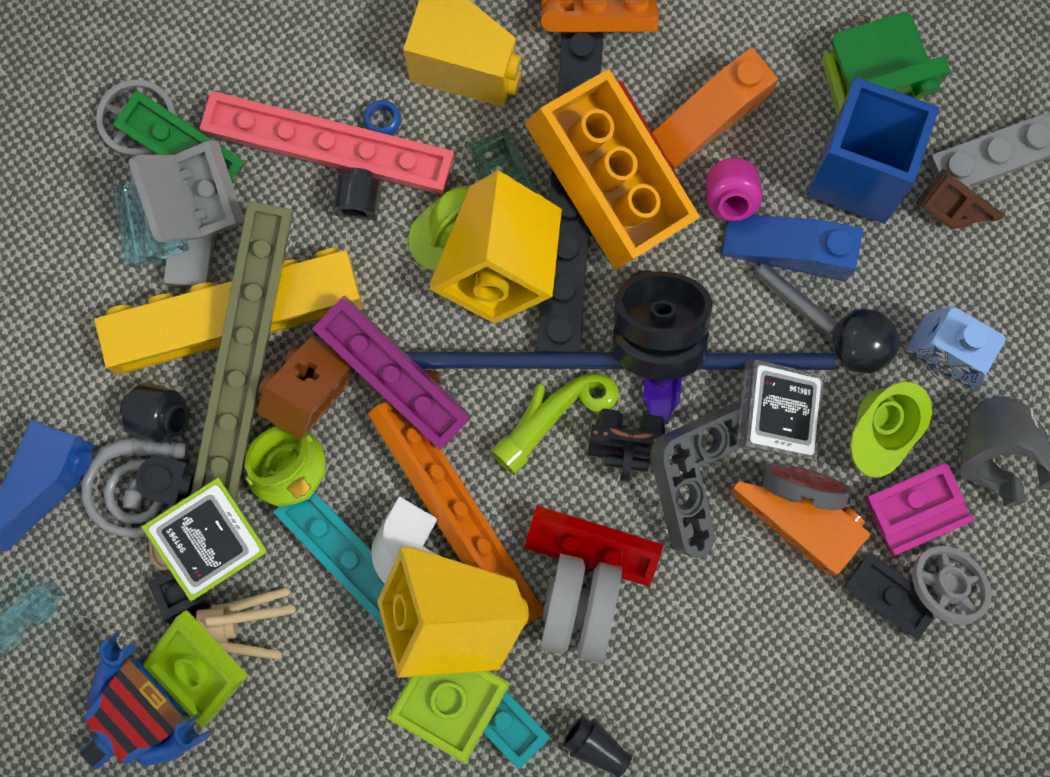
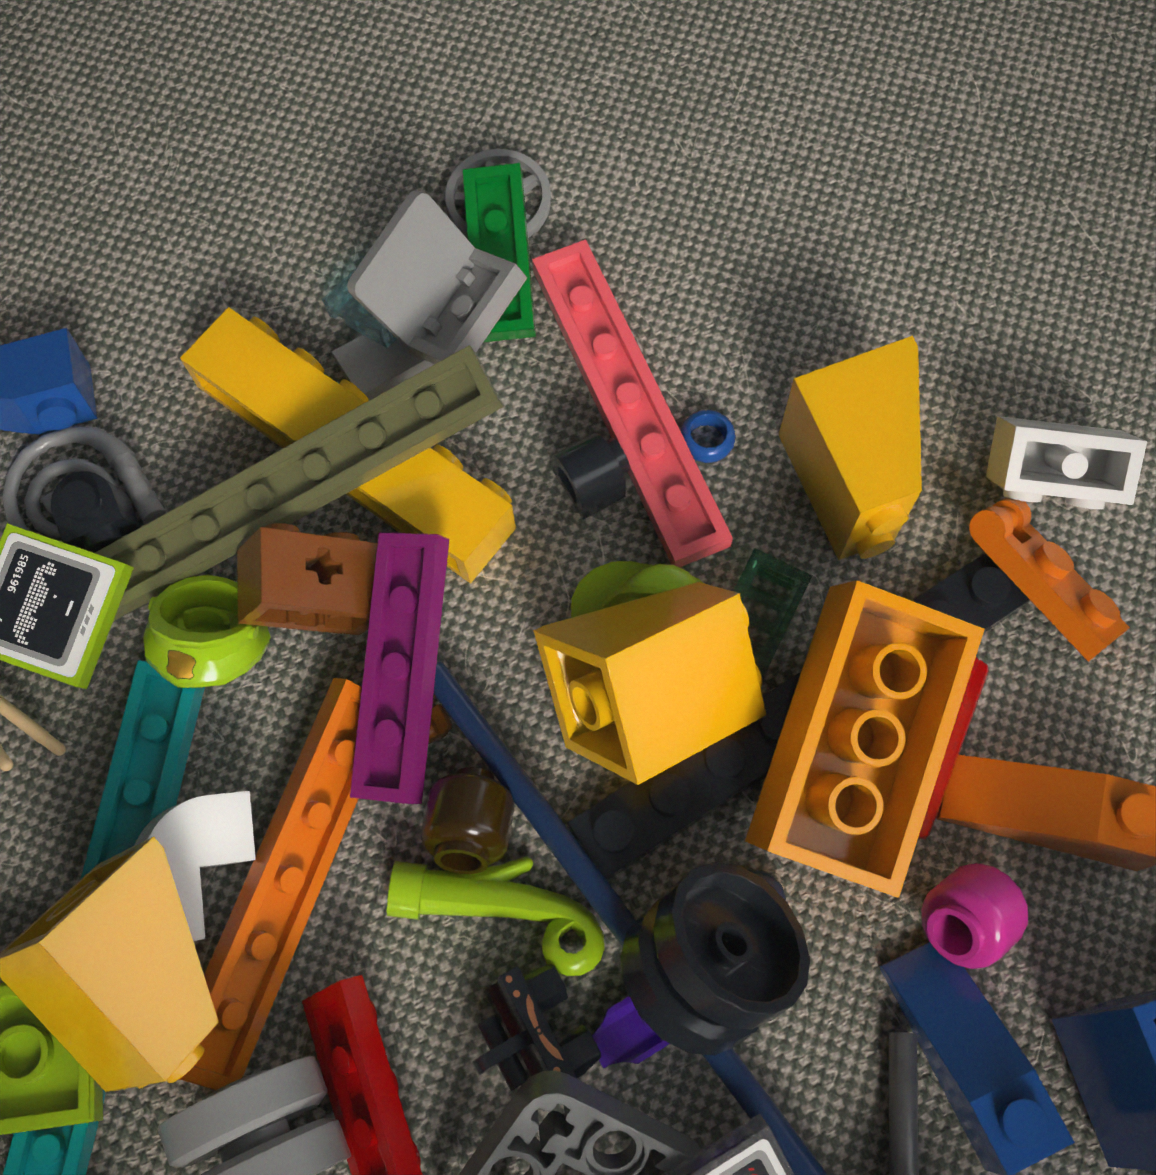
camera: 55 degrees right, 10 degrees down
black head [120,383,188,444] -> none
none -> dark brown head [421,767,515,874]

